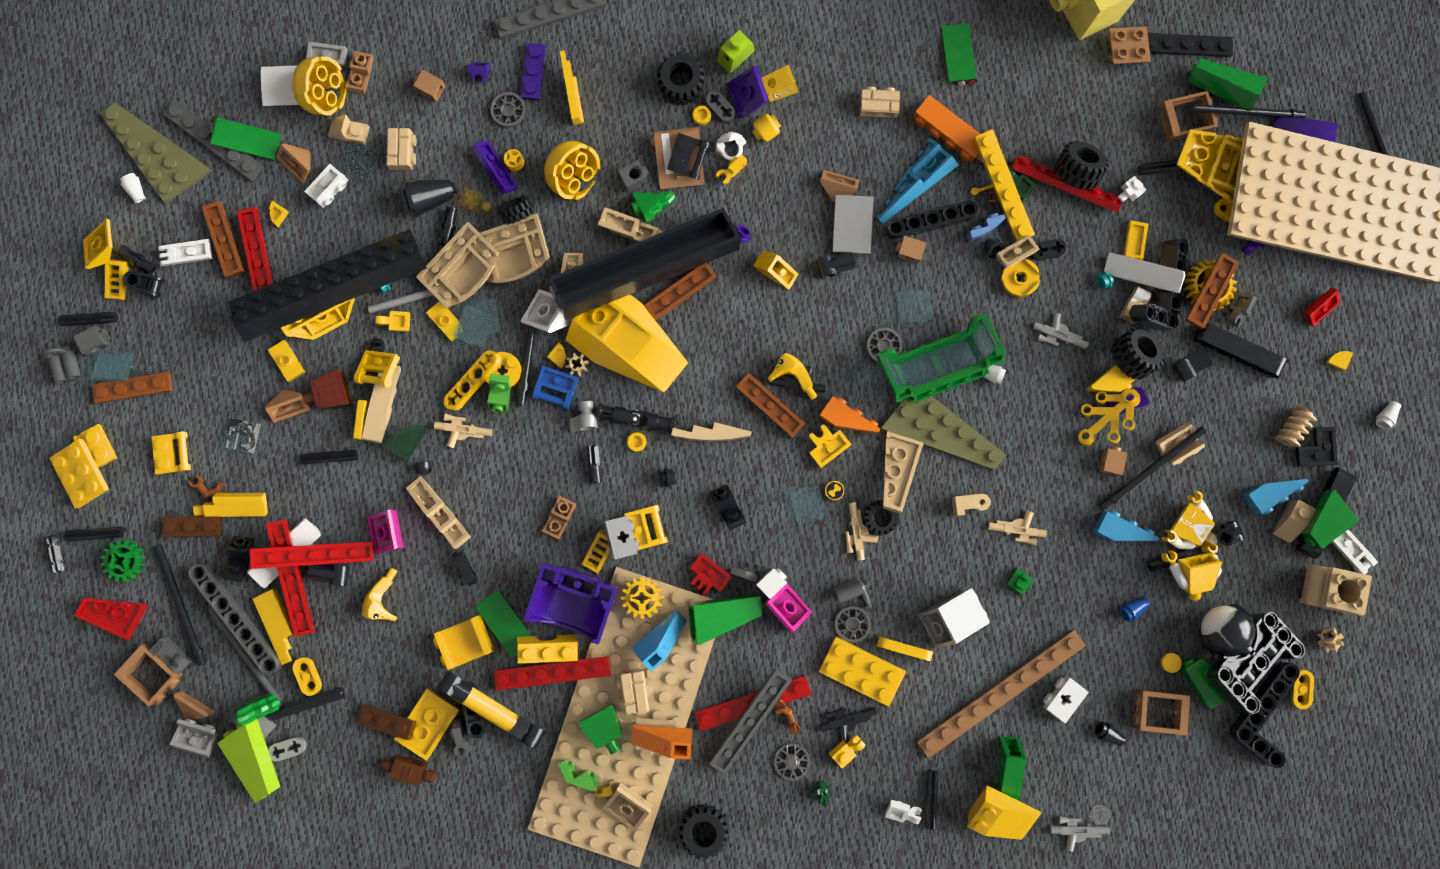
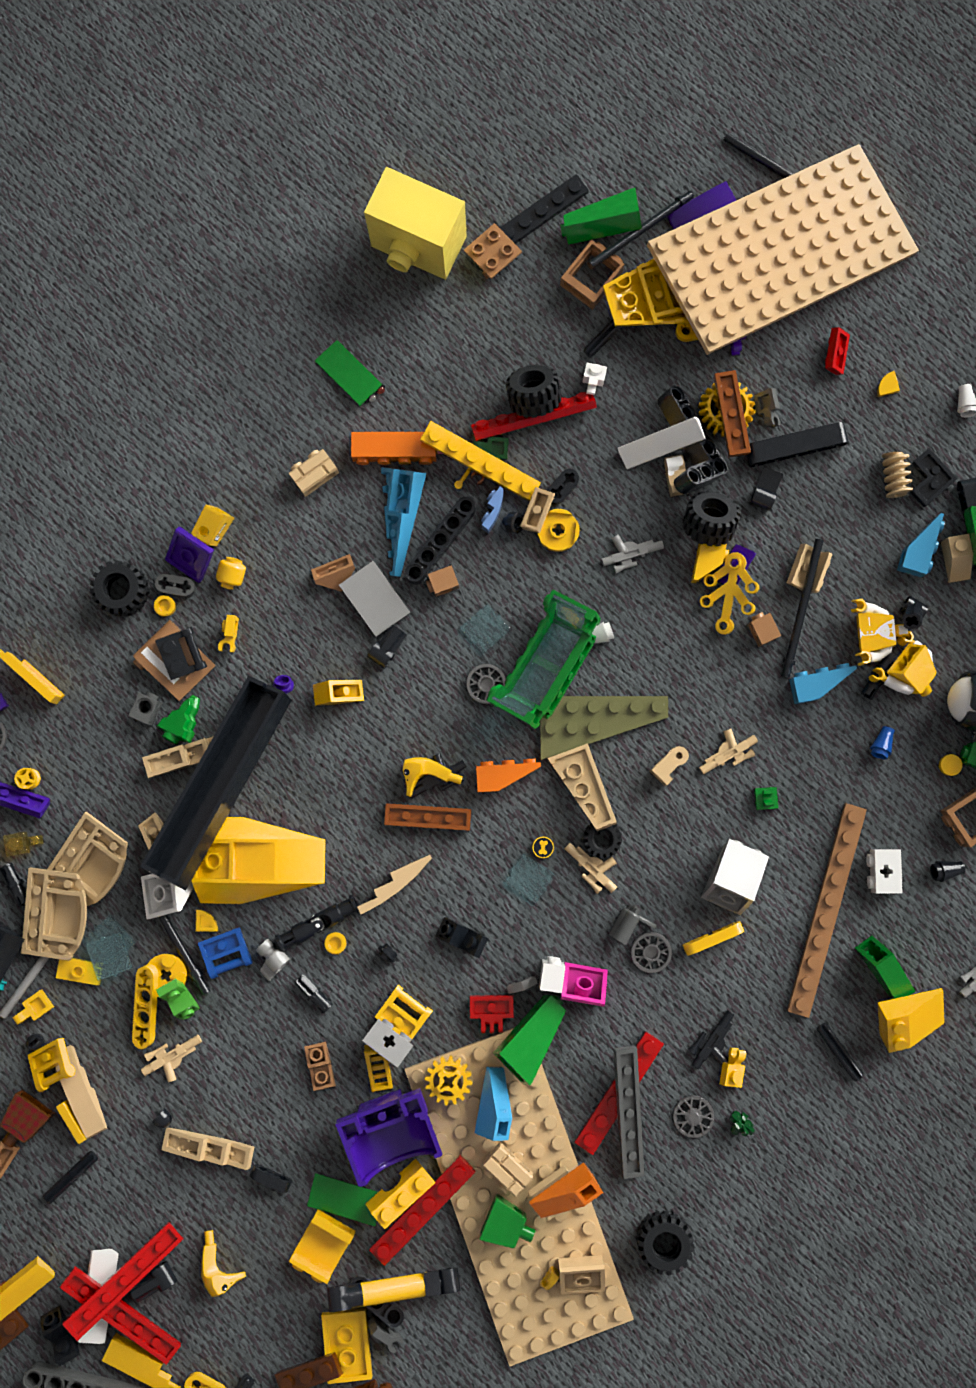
camera: 30 degrees left, 0 degrees up
dark pink slope [367,510,404,554] -> none
clear green slope [385,425,428,461] -> none
black tyre [497,195,535,225] -> none
yellow cylinder [544,141,600,200] -> none
bright green slope [558,758,599,792] -> none
tan gear [565,353,589,377] -> none
dark orange plate [644,263,717,321] -> none
white piece [716,132,746,161] -> none
lime torso [717,30,755,74] -> none
dark orange arm [775,700,801,735] -> none
yellow plate [808,424,851,468] -> none
yellow plate [819,636,906,707] -> none
white plate [885,800,922,824] -> none
teal plate [1096,272,1114,290] -> none
yellow tile [1123,220,1148,260] -> none

